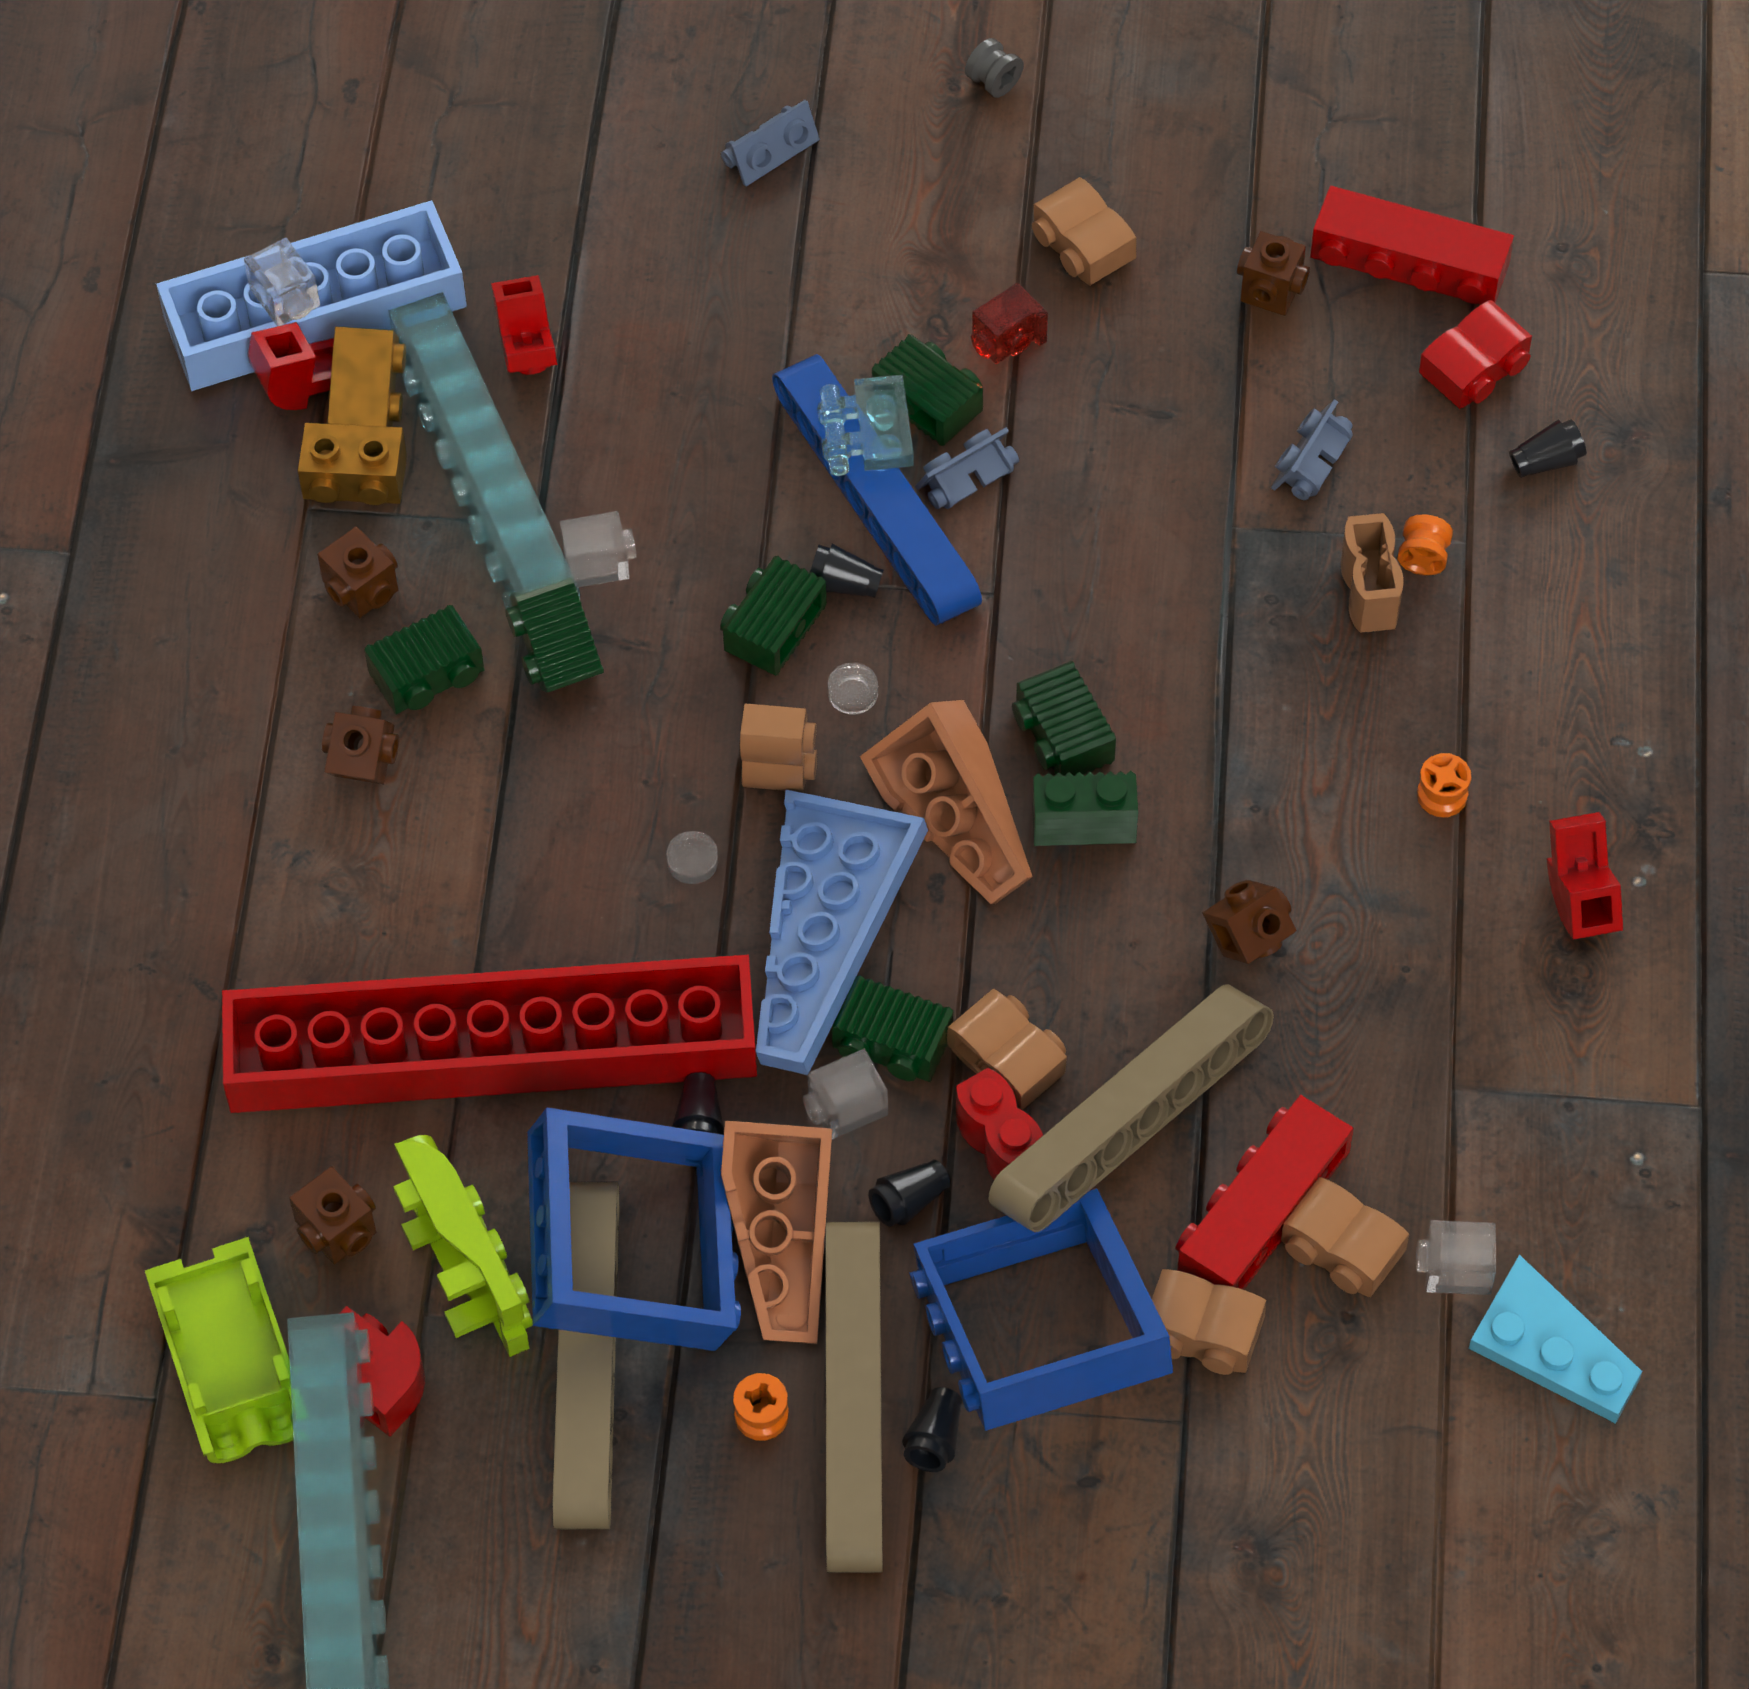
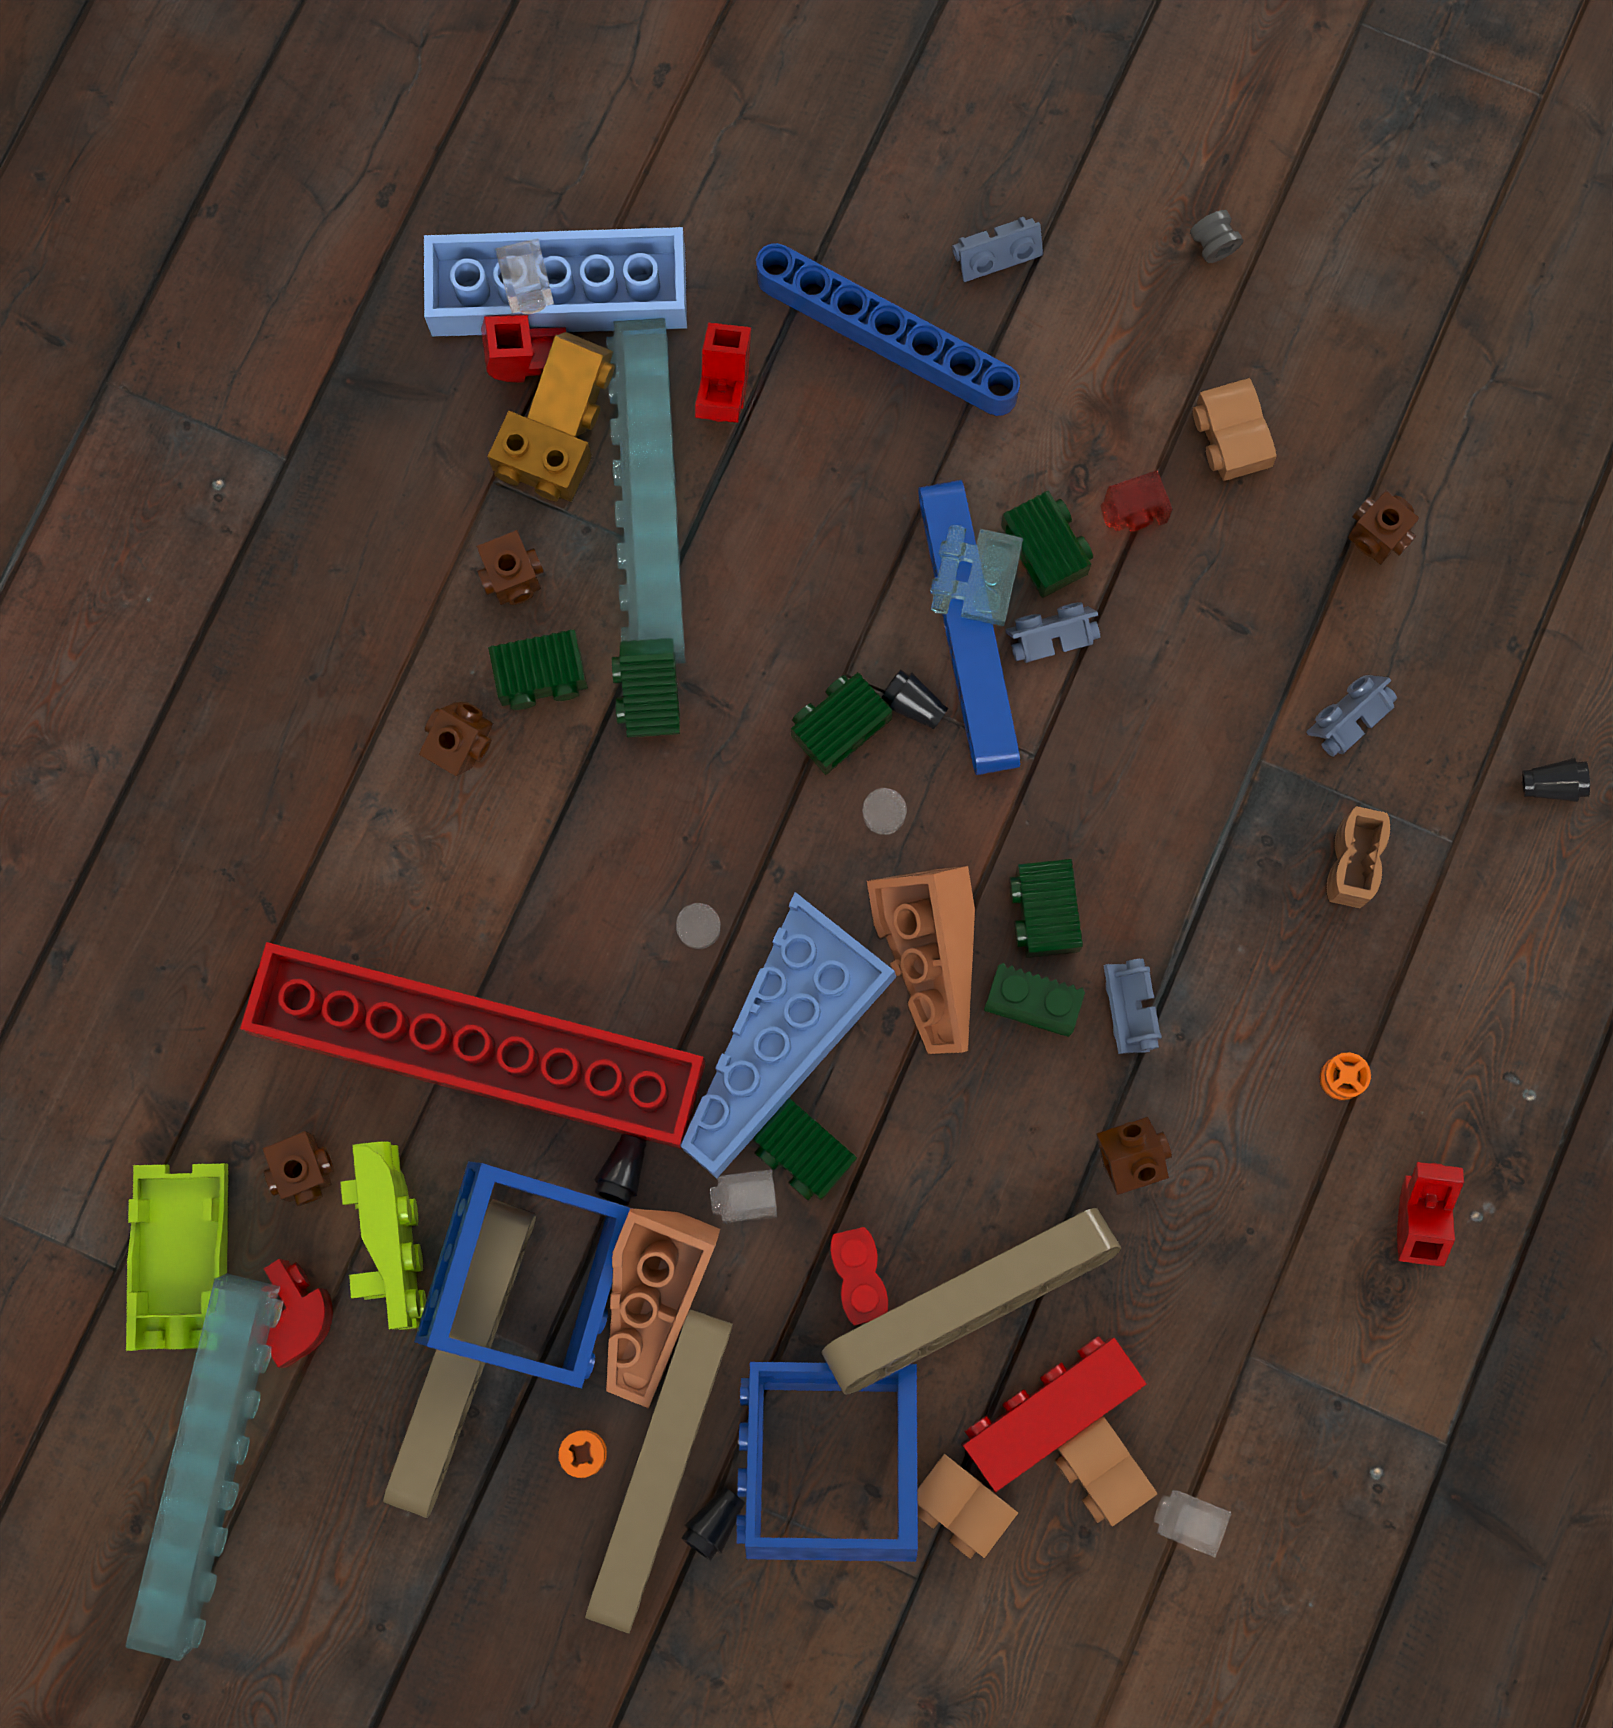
camera: 20 degrees right, 20 degrees up
clear brick [560,511,636,588] -> none
medium nougat brick [740,703,817,792] -> none
black cone [868,1159,950,1227] -> none
medium nougat brick [947,989,1067,1110] -> none
red brick [1310,185,1514,304] -> none
orange wheel [1397,514,1453,576] -> none
red brick [1419,300,1532,409] -> none
medium azure wing [1469,1254,1642,1424] -> none
none -> blue beam [756,243,1020,416]
none -> sand blue hinge [1103,959,1162,1054]

